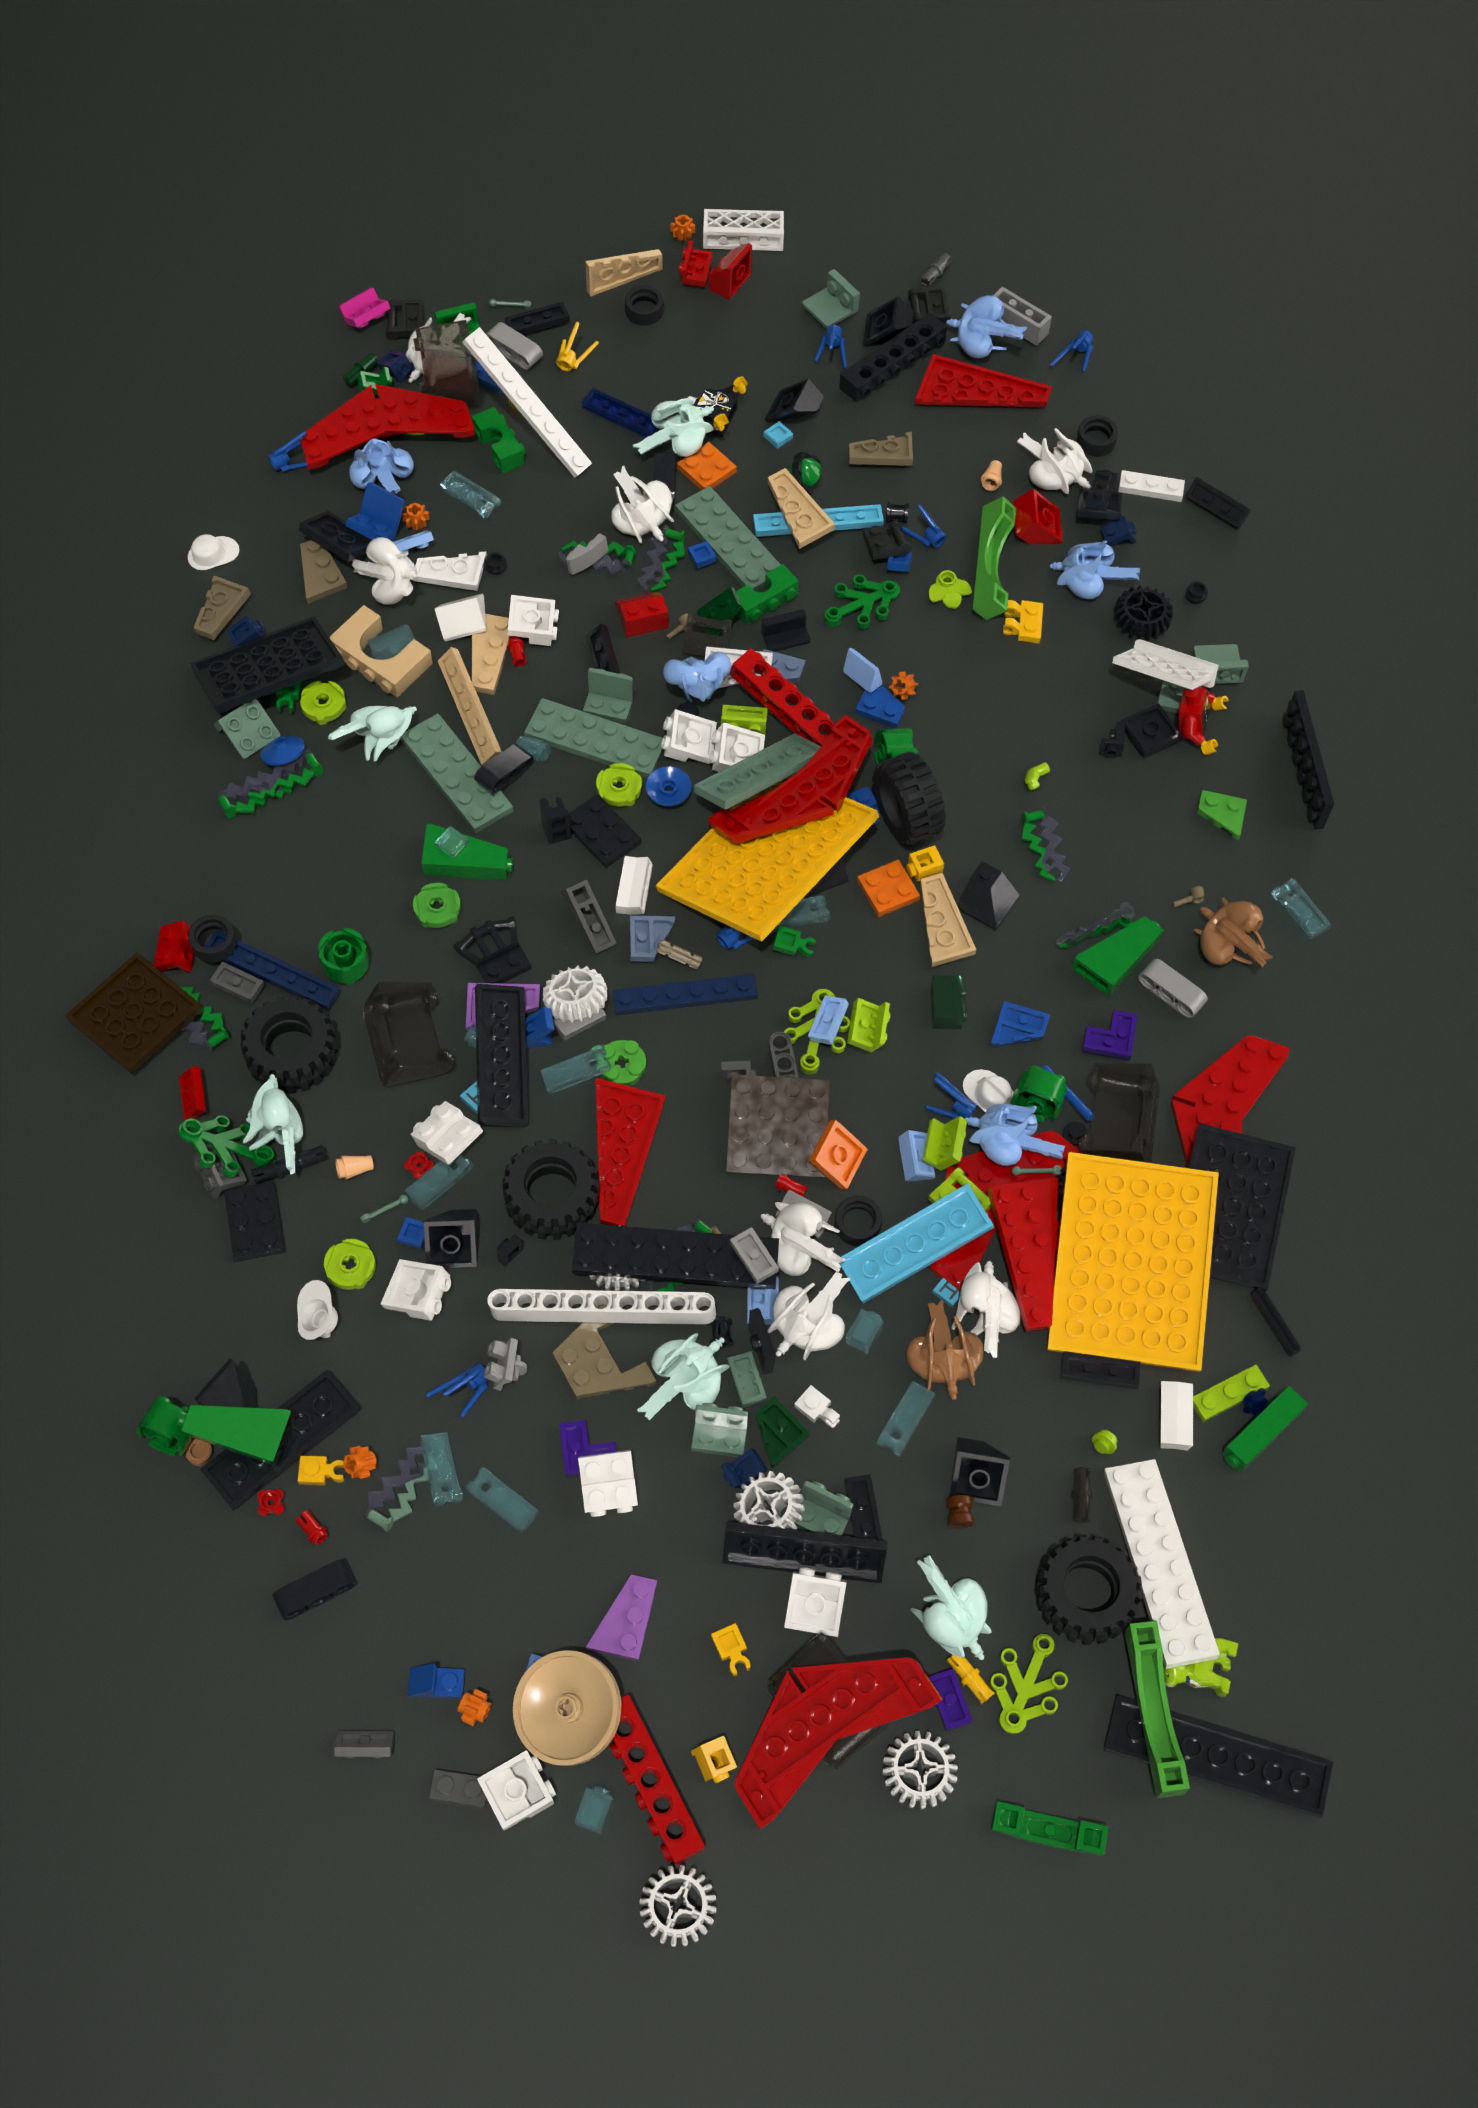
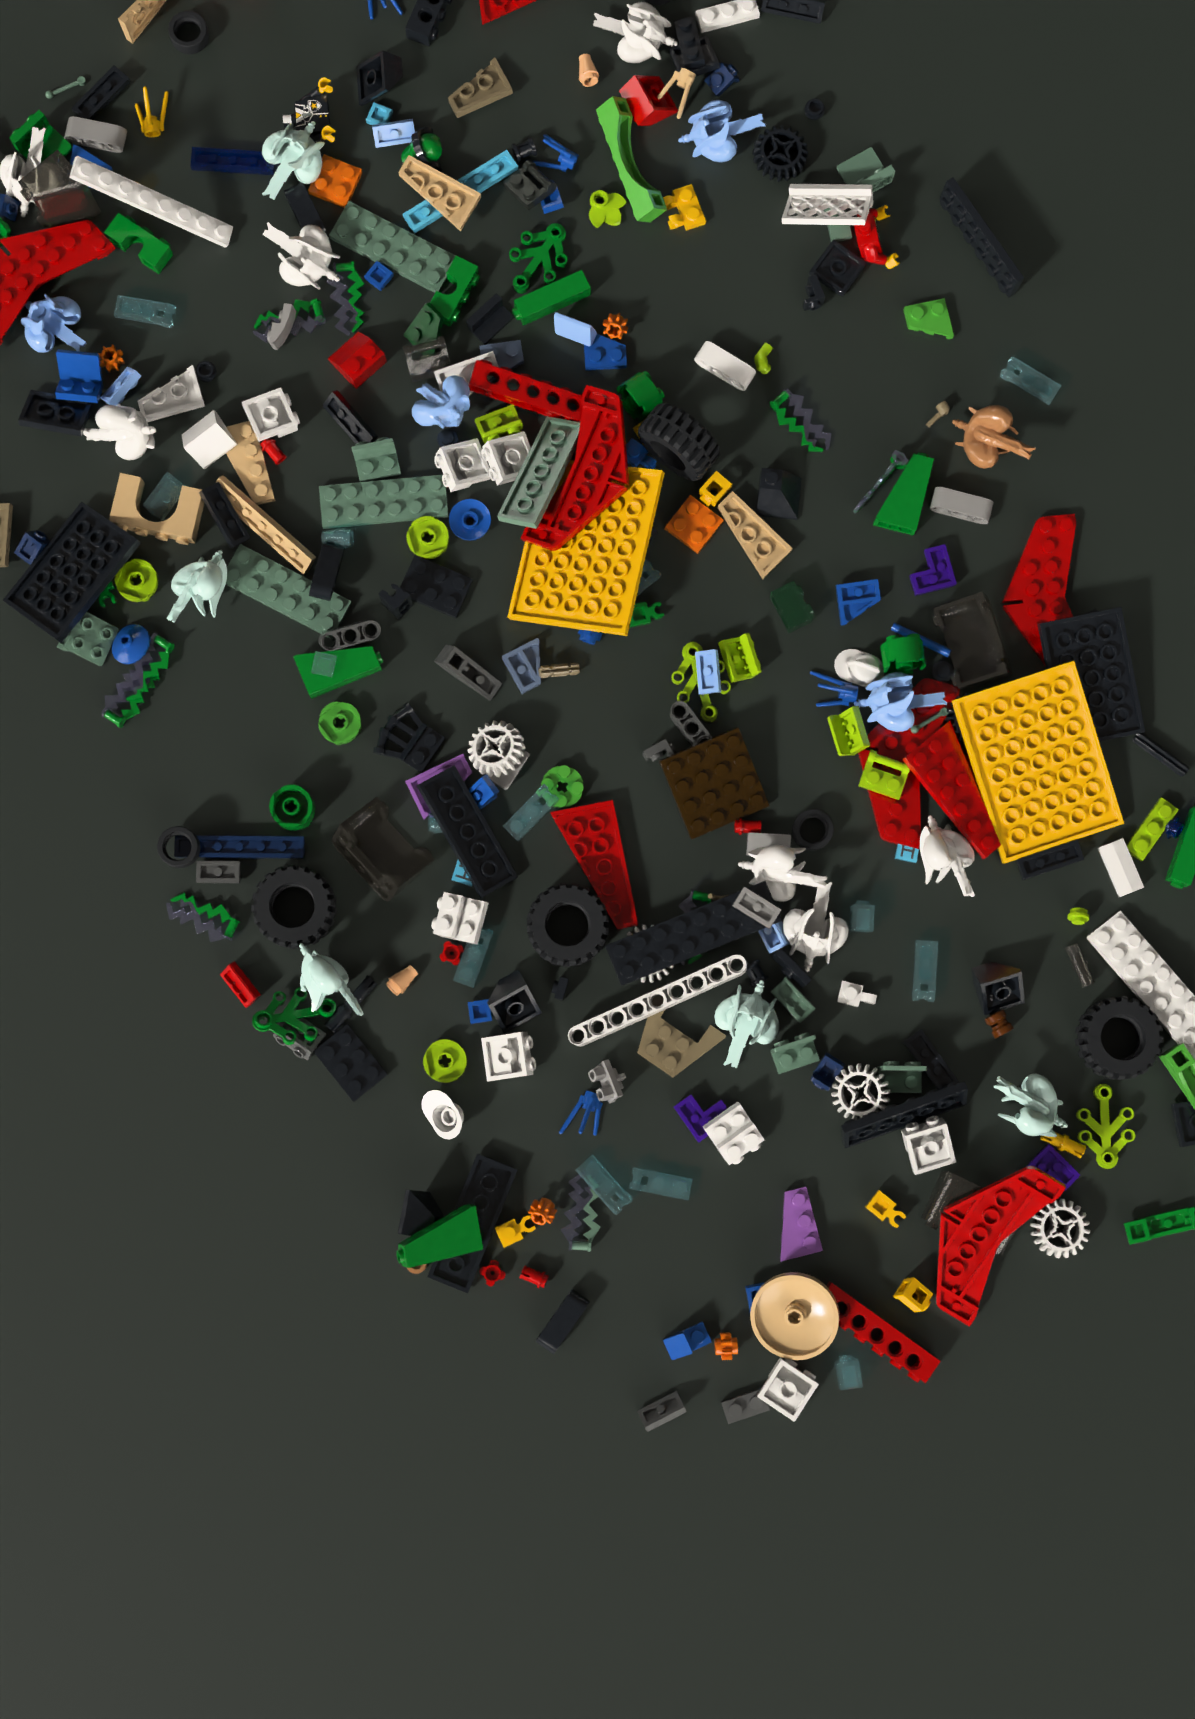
camera: 30 degrees left, 20 degrees up
dark brown plate [65,952,203,1074] -> none
green brick [136,1396,192,1456] -> none
red bracket [153,920,194,973] -> none
dark tan wing [300,539,348,604] -> none
sand green hinge [360,1194,409,1223] -> none
dark blue plate [613,974,758,1015] -> none
white piece [616,856,653,915] -> none
white gear [640,1865,716,1947] -> none
dark tan hand [666,614,693,640] -> none
dark green wing [755,1396,810,1469] -> none
orange plate [809,1120,868,1190] -> none
medium azure plate [840,1184,994,1304] -> none
light blue slope [898,1130,936,1181] -> none
medium nougat hair [906,1300,984,1400] -> none
none -> black plate [199,482,250,548]
none -> dark grey beam [318,619,381,651]
none -> light blue plate [372,119,415,148]
none -> green brick [512,270,591,326]
none -> tan plant [657,68,696,119]
none -> white beam [694,341,756,391]

